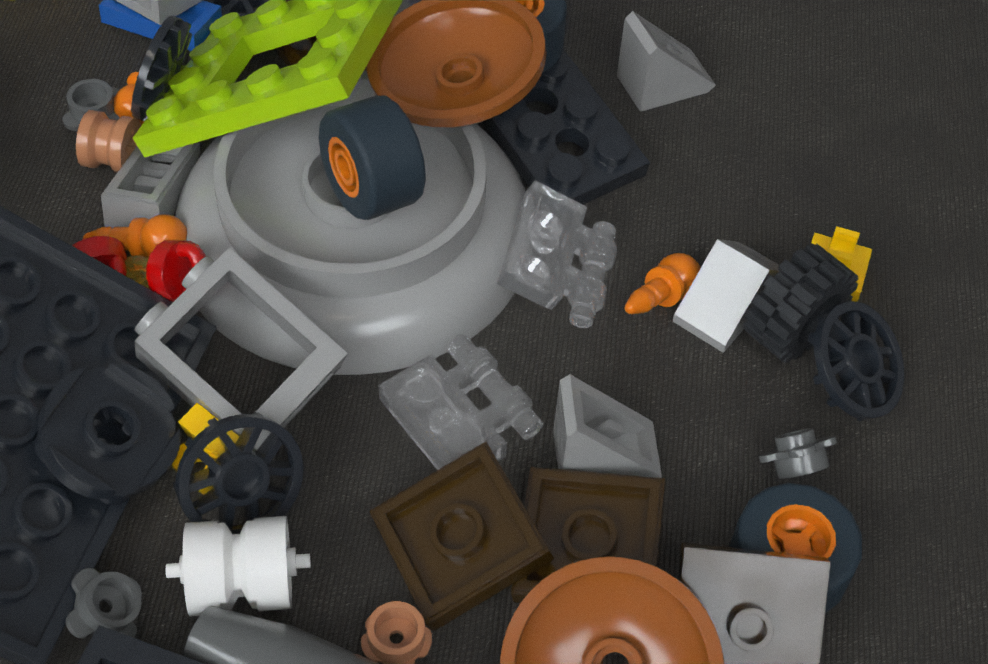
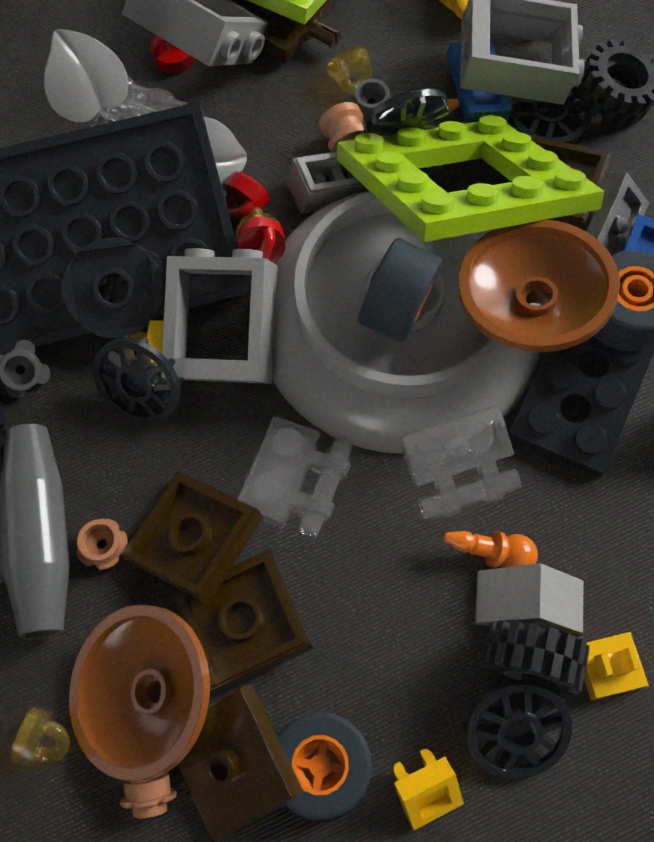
camera: 60 degrees right, 15 degrees up
orange bar [83,214,187,260] -> none
white wheel [166,516,311,616] -> none
light grey slope [553,374,662,478] -> none
dark grey plate [759,428,838,479] -> none
none -> clear yellow tile [326,44,372,94]
none -> yellow tile [394,748,464,830]

